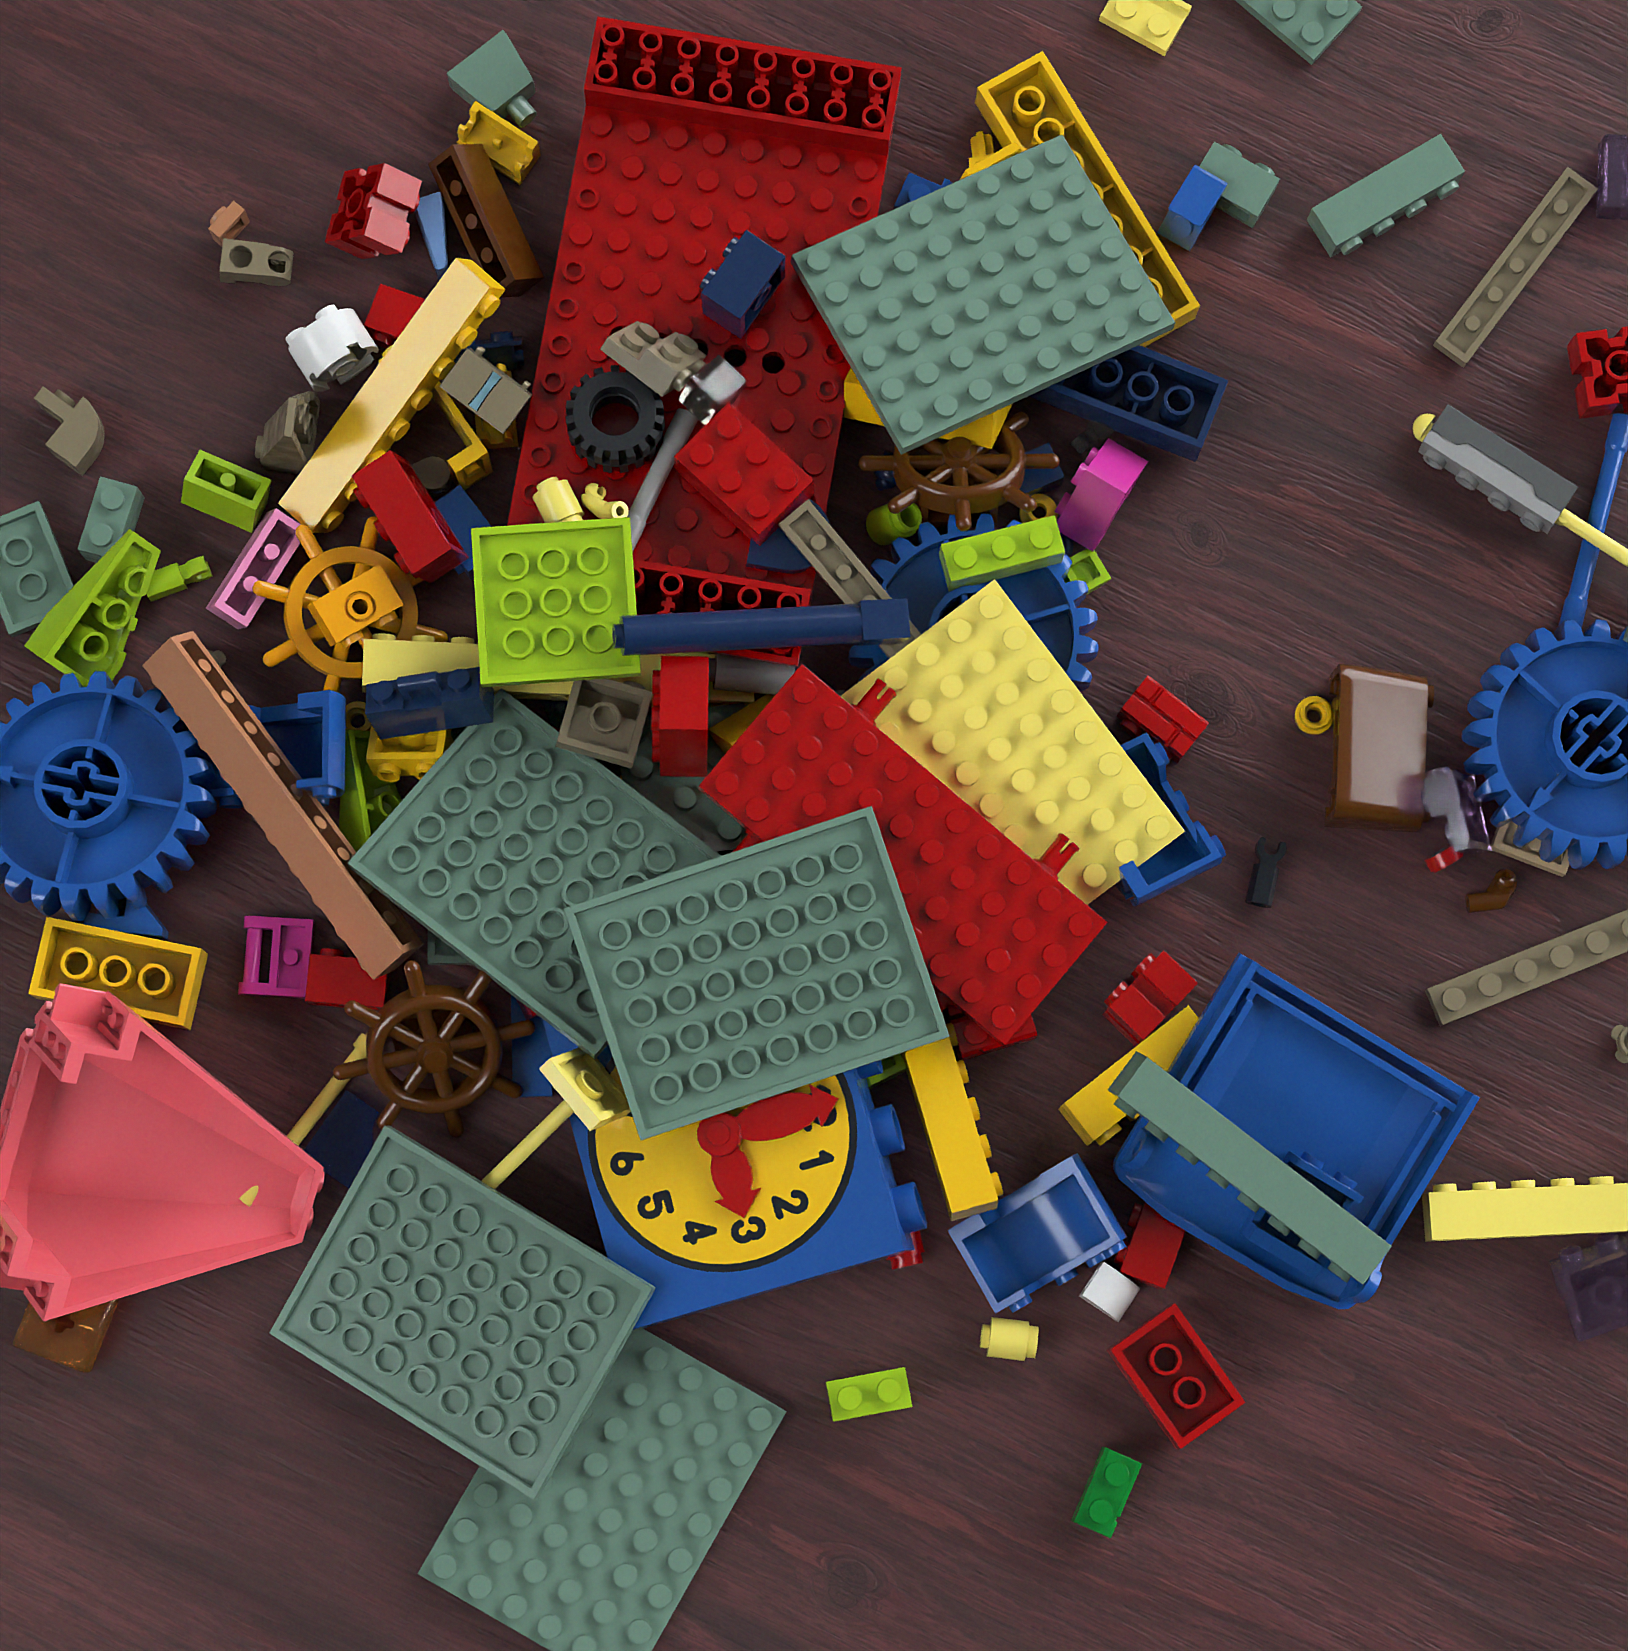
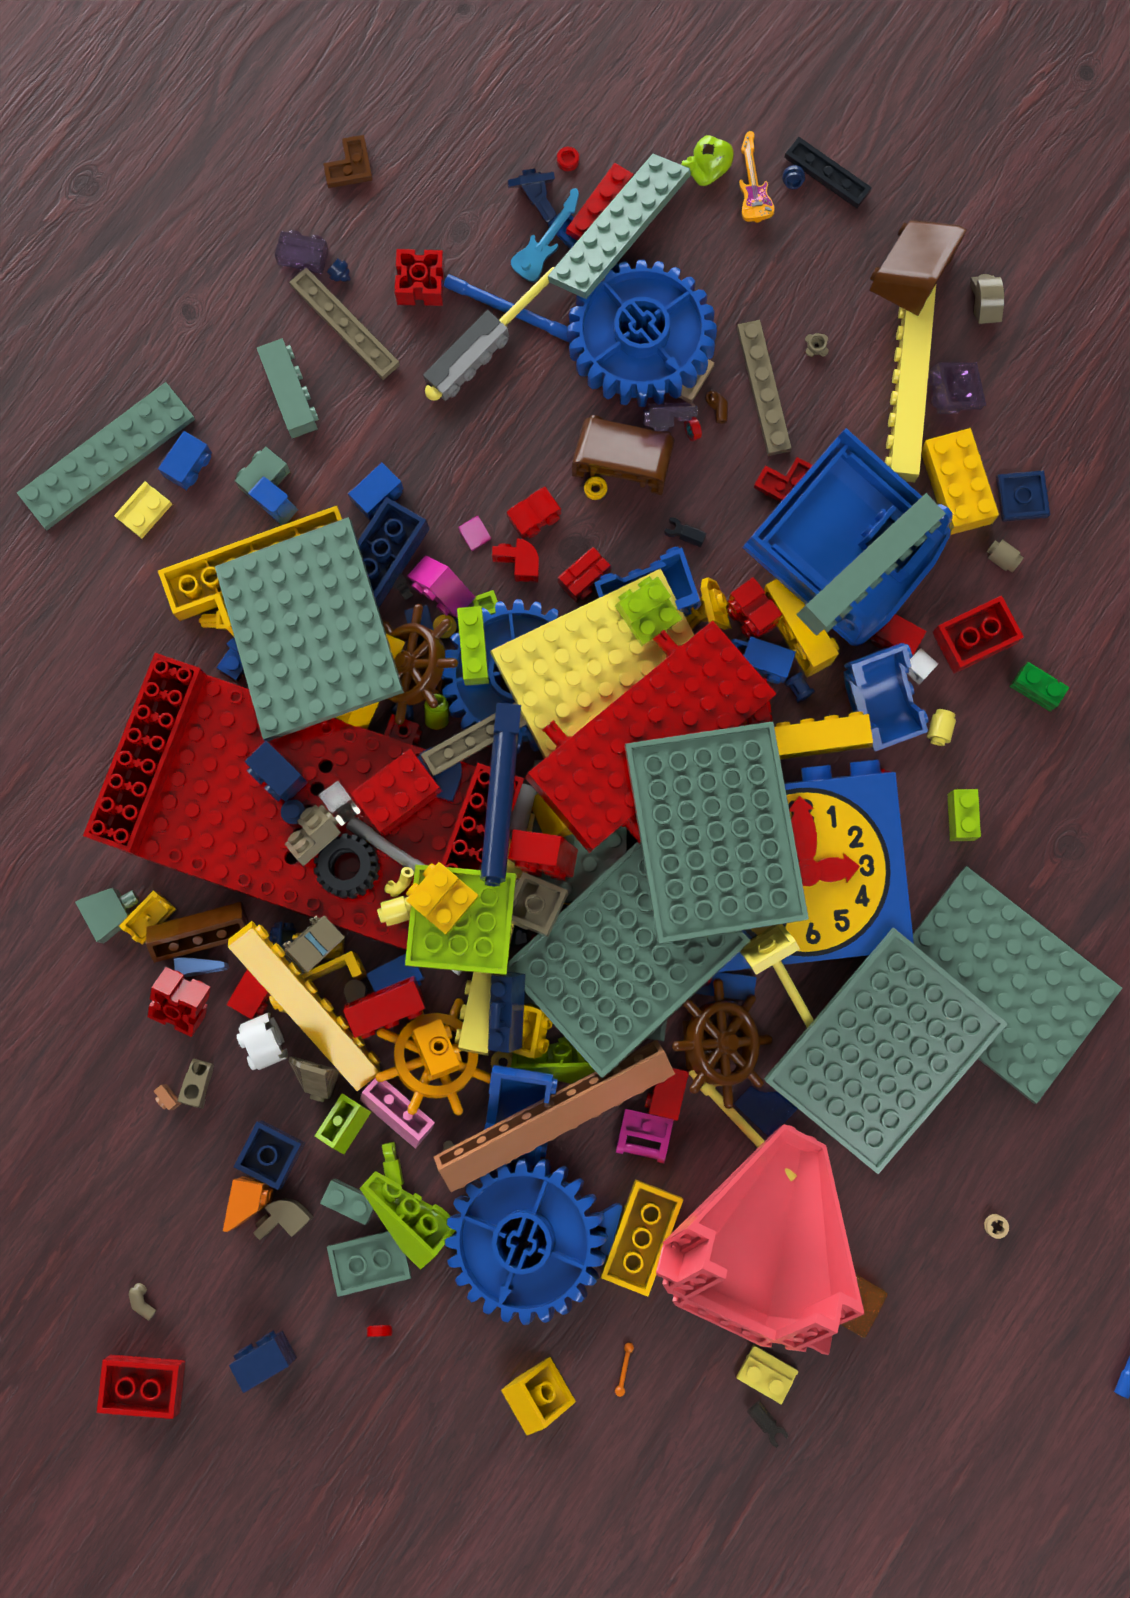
camera: 75 degrees left, 0 degrees up
none -> blue brick [158,431,212,491]
none -> orange slope [223,1176,274,1232]
none -> dark blue brick [234,1120,306,1190]
none -> dark blue plate [281,800,306,824]
none -> dark blue plate [327,258,351,282]
none -> blue brick [348,463,403,520]
none -> red brick [384,714,423,745]
none -> yellow plate [406,862,479,935]
none -> dark pink slope [459,516,491,551]
none -> red brick [492,538,539,583]
none -> red brick [506,487,561,539]
none -> lime plate [615,576,682,646]
none -> yellow piece [685,577,731,630]
none -> blue brick [731,637,796,684]
none -> red plate [753,457,812,502]
none -> dark blue bush [785,672,815,703]
none -> yellow brick [921,428,999,535]
none -> tan bush [984,1214,1009,1239]
none -> dark tan brick [987,539,1024,573]
none -> dark blue tile [996,470,1050,522]

